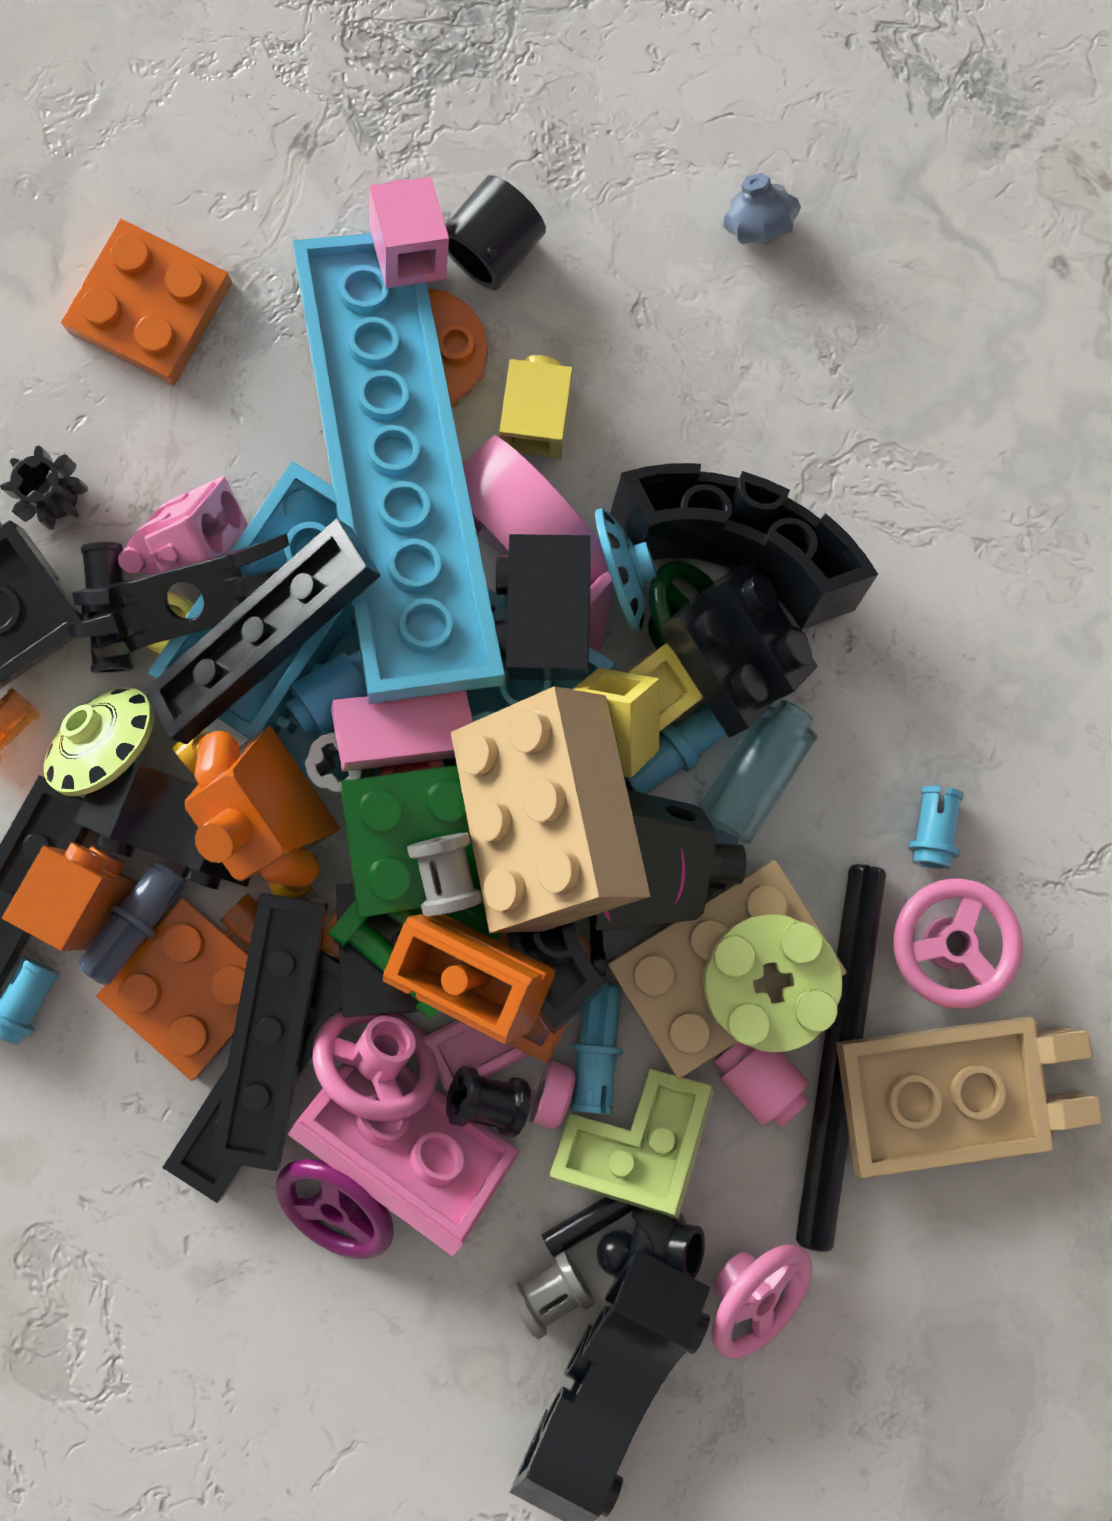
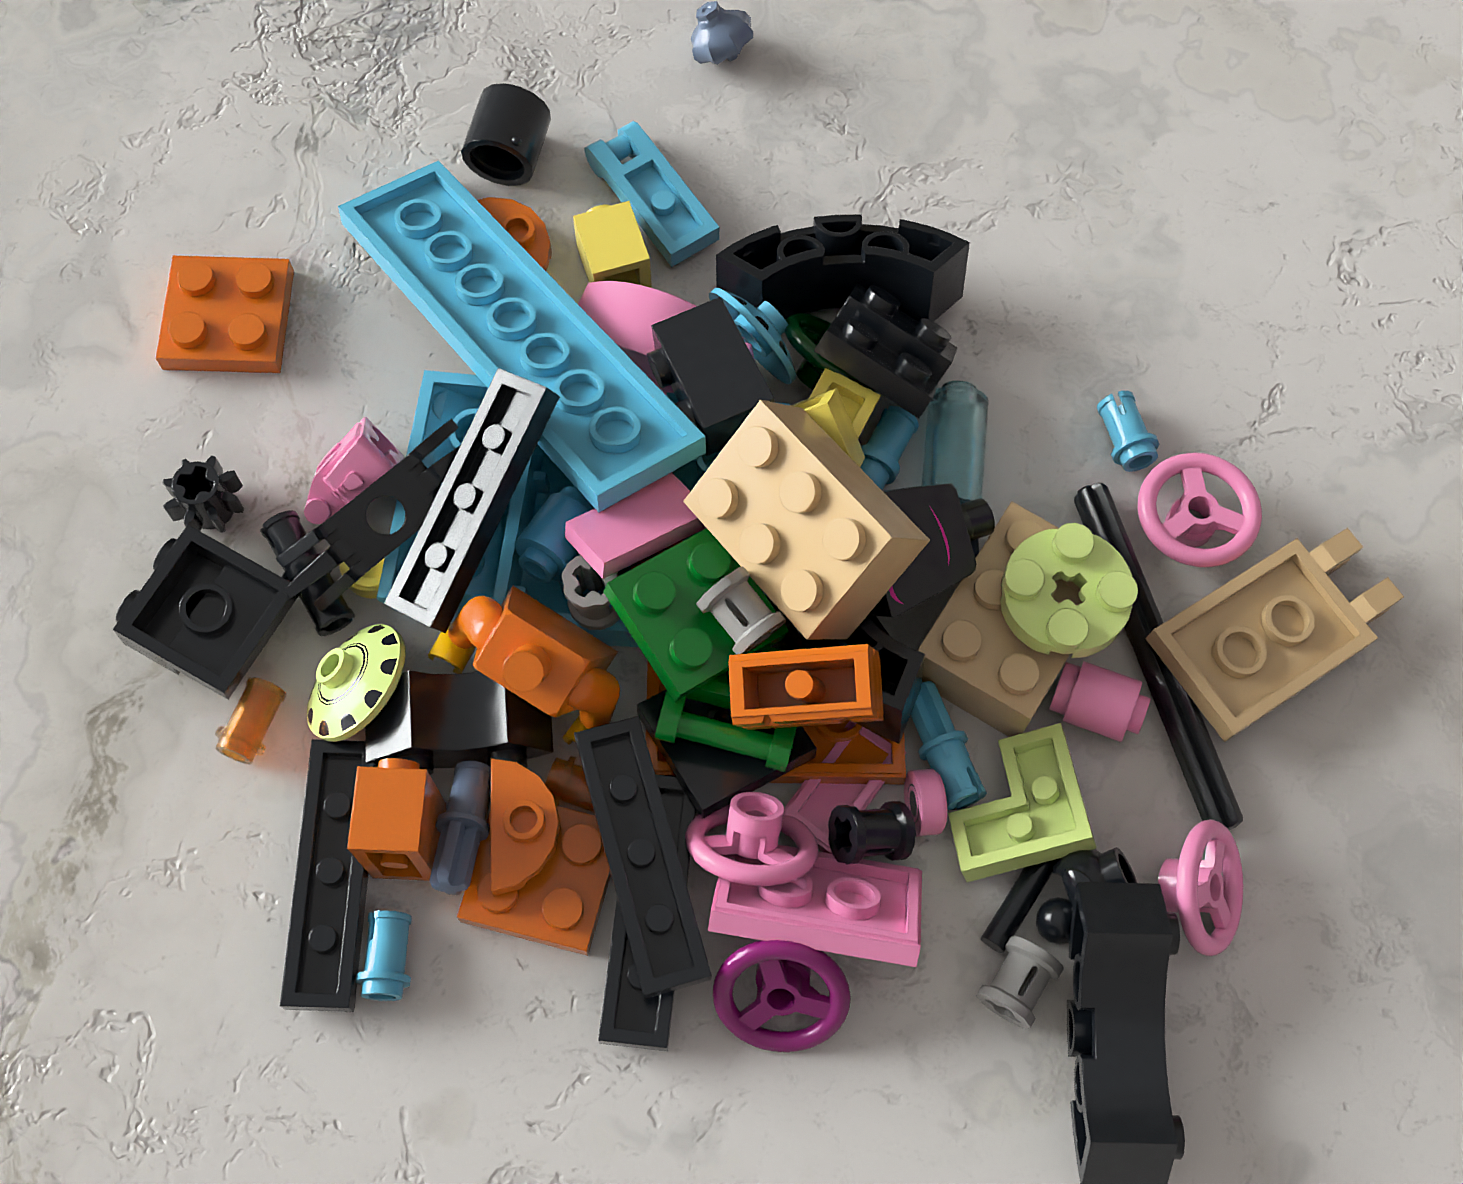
camera: 25 degrees left, 15 degrees down
bright pink brick [369,177,449,288] -> none
none -> orange plate [491,759,560,896]
none -> medium azure plate [584,121,720,267]

